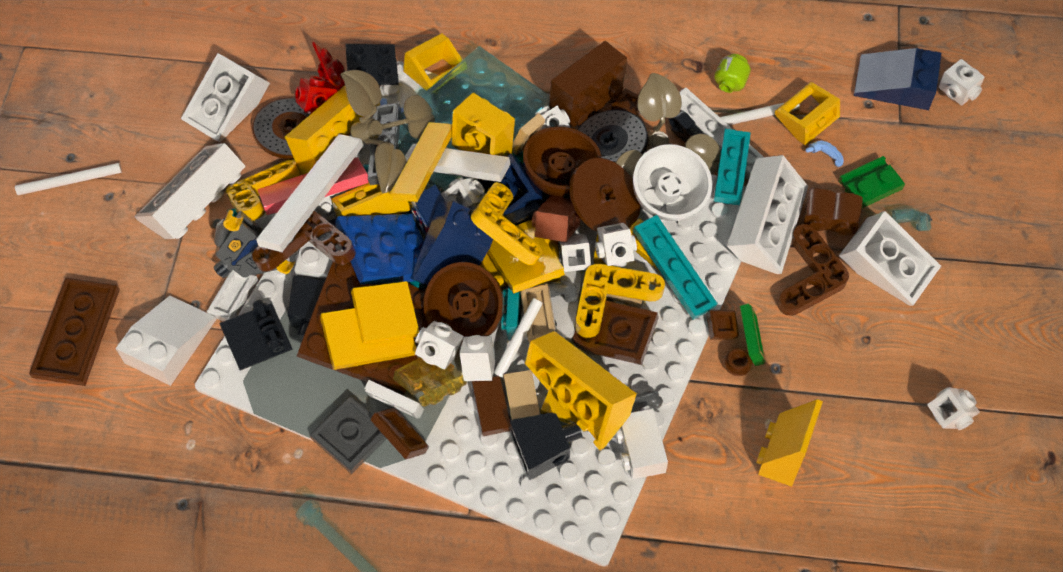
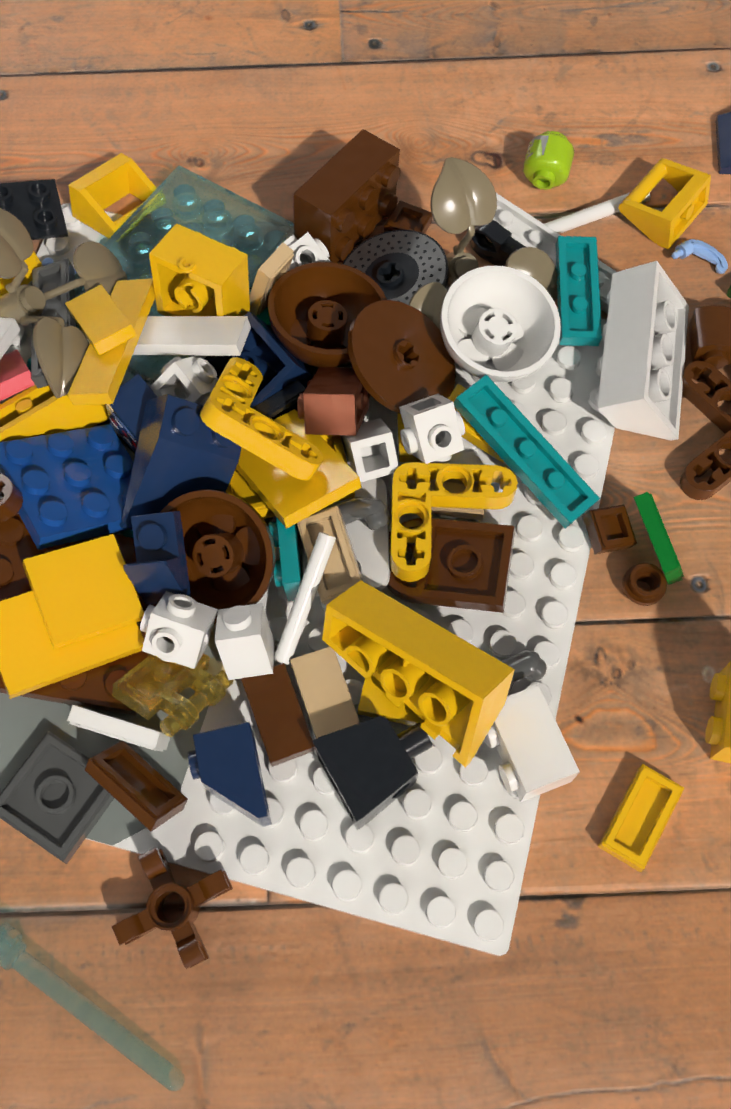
camera: 10 degrees left, 5 degrees up
none -> yellow tile [65,284,137,355]
none -> reddish brown pin [112,847,233,969]
none -> dark blue slope [123,511,191,605]
none -> dark blue slope [188,722,272,827]
none -> yellow tile [598,764,685,872]

